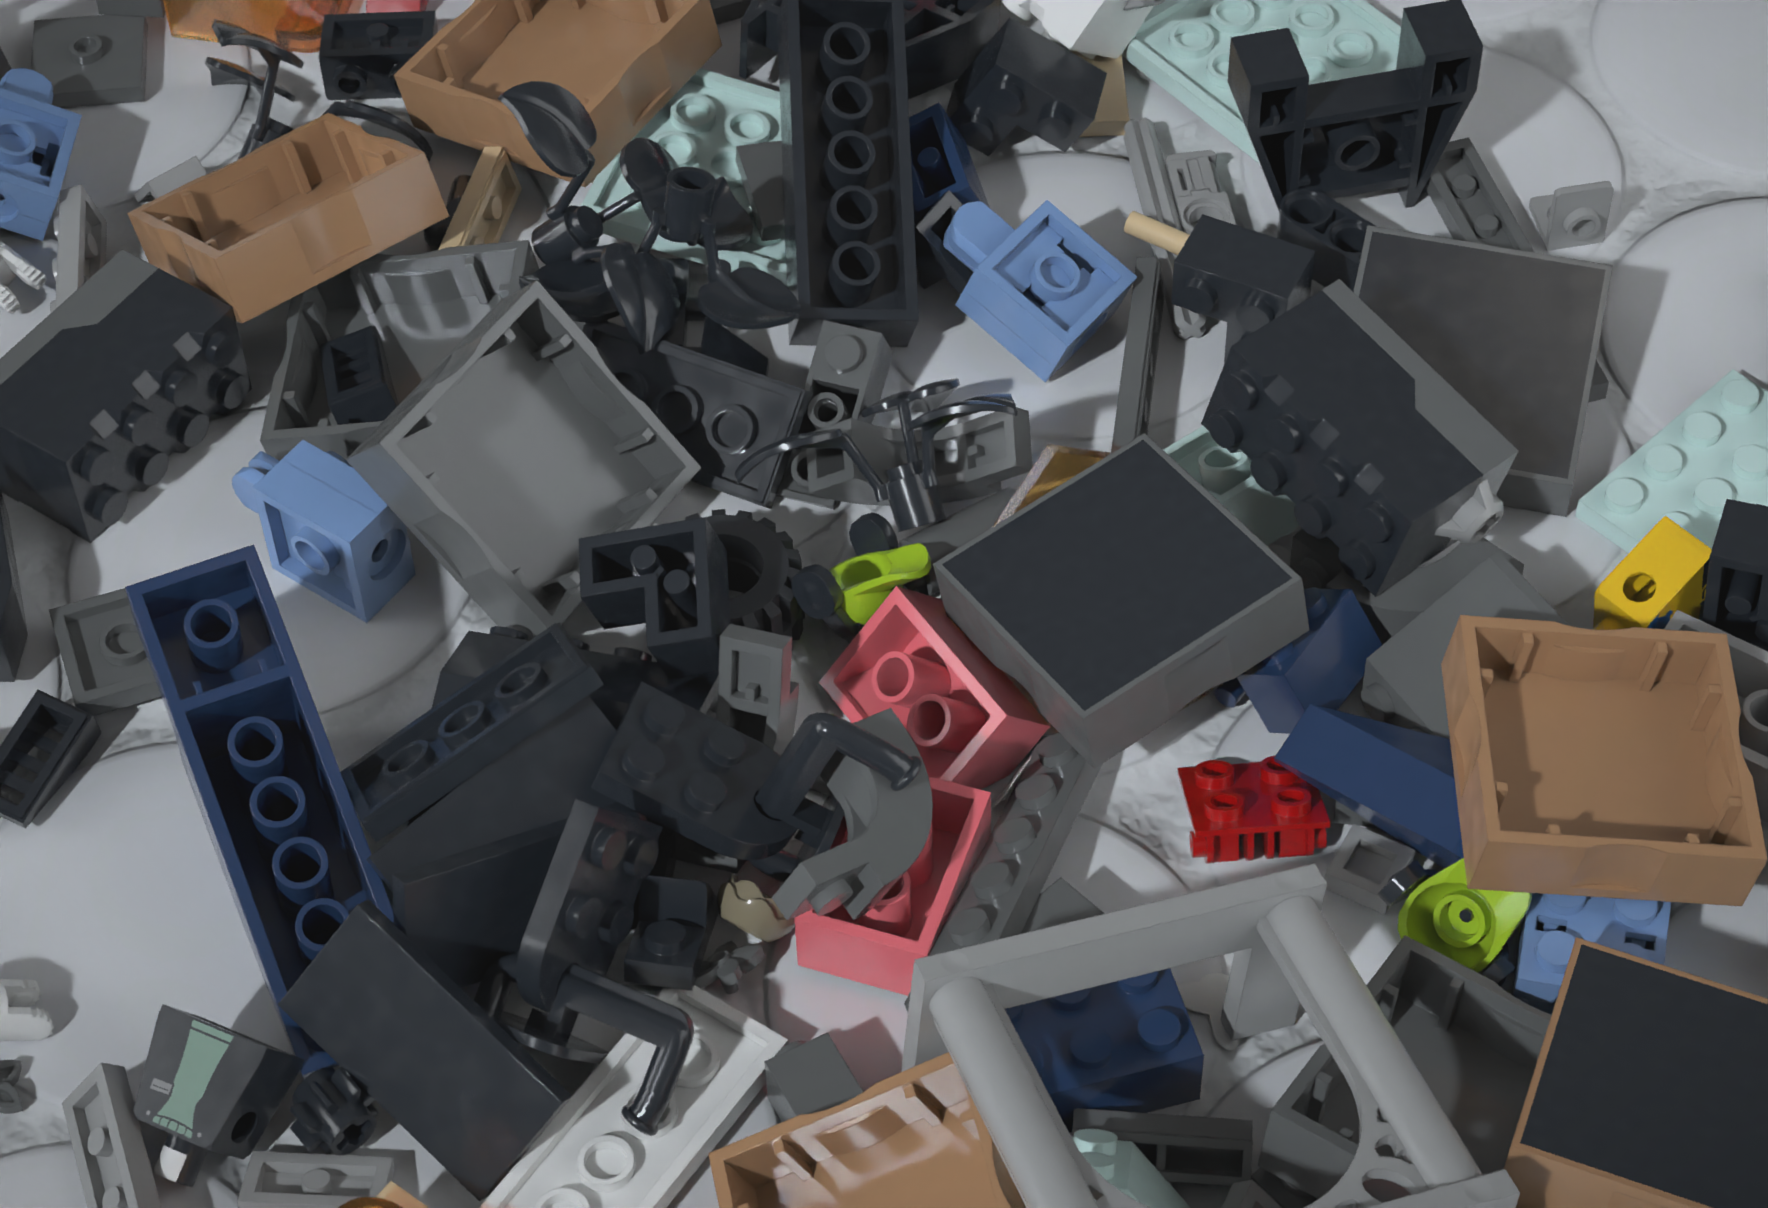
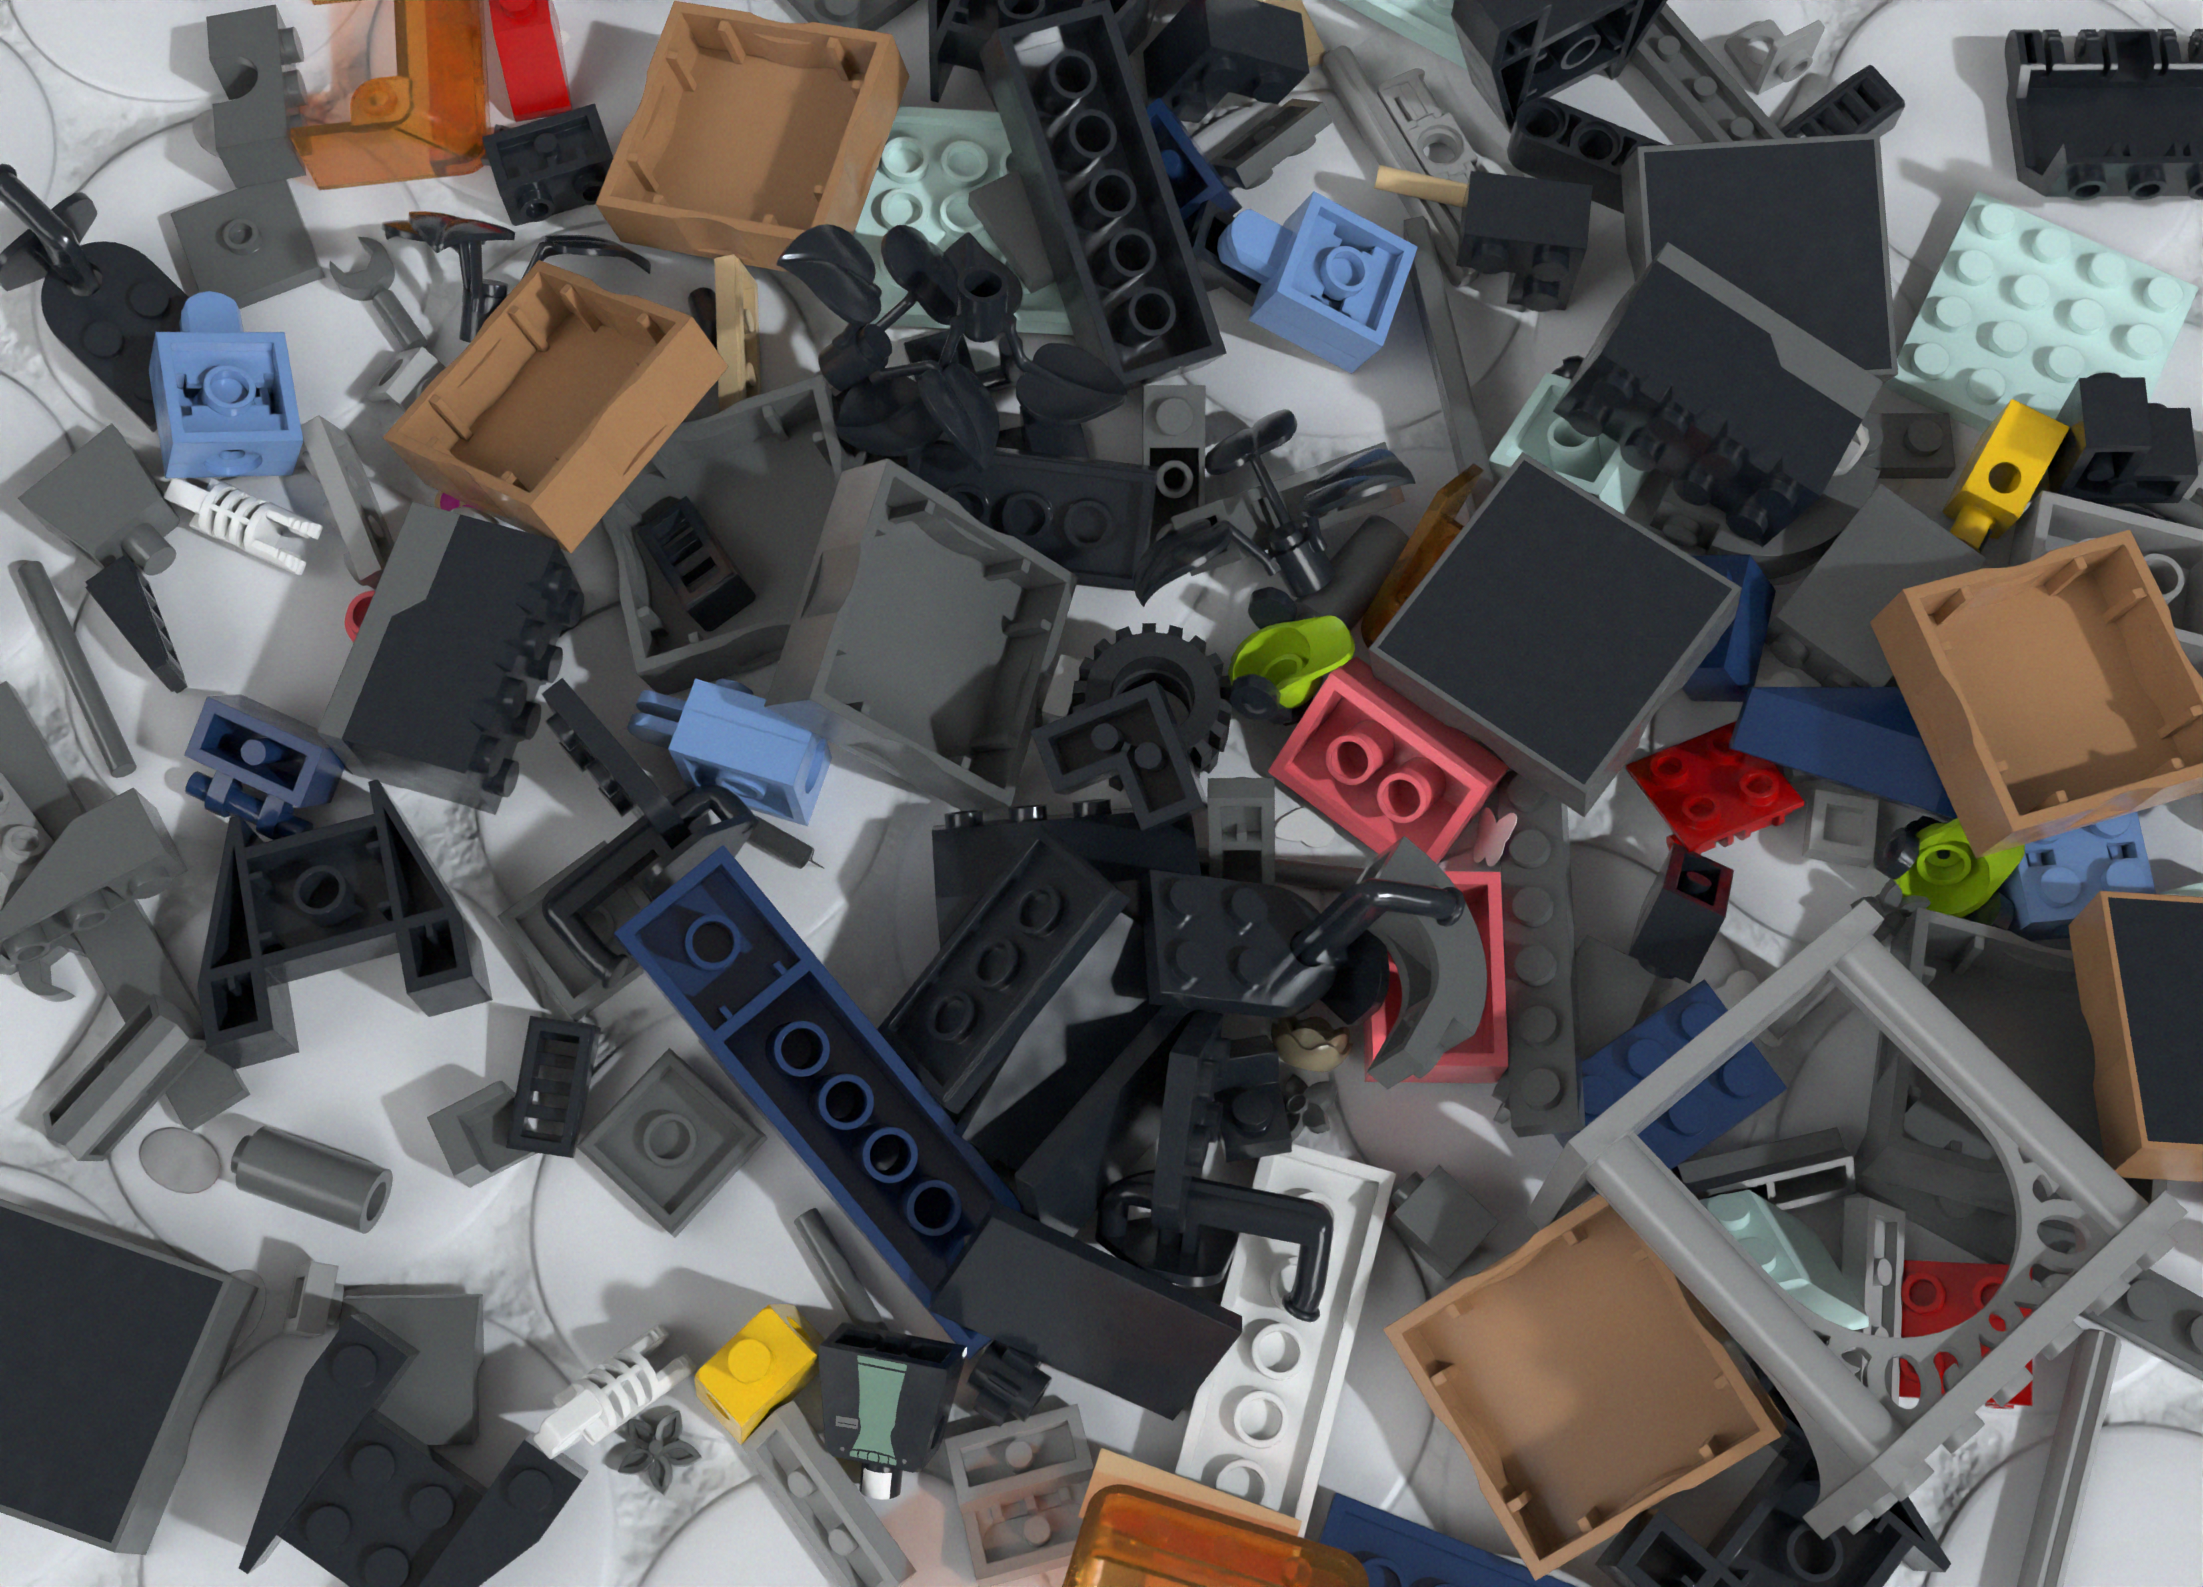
camera: 20 degrees left, 20 degrees up
none -> dark grey piece [329,237,428,350]
none -> black plate [542,678,759,990]
none -> dark grey plate [576,1048,768,1238]
none -> yellow torso [694,1304,825,1445]
none -> dark grey piece [748,816,825,869]
none -> dark grey bar [794,1208,889,1331]
none -> dark grey plate [1210,99,1332,190]
none -> black brick [1628,843,1734,984]
none -> black slope [1780,65,1905,138]
none -> dark grey plant [1850,879,1931,942]
none -> dark grey plate [1857,413,1956,479]

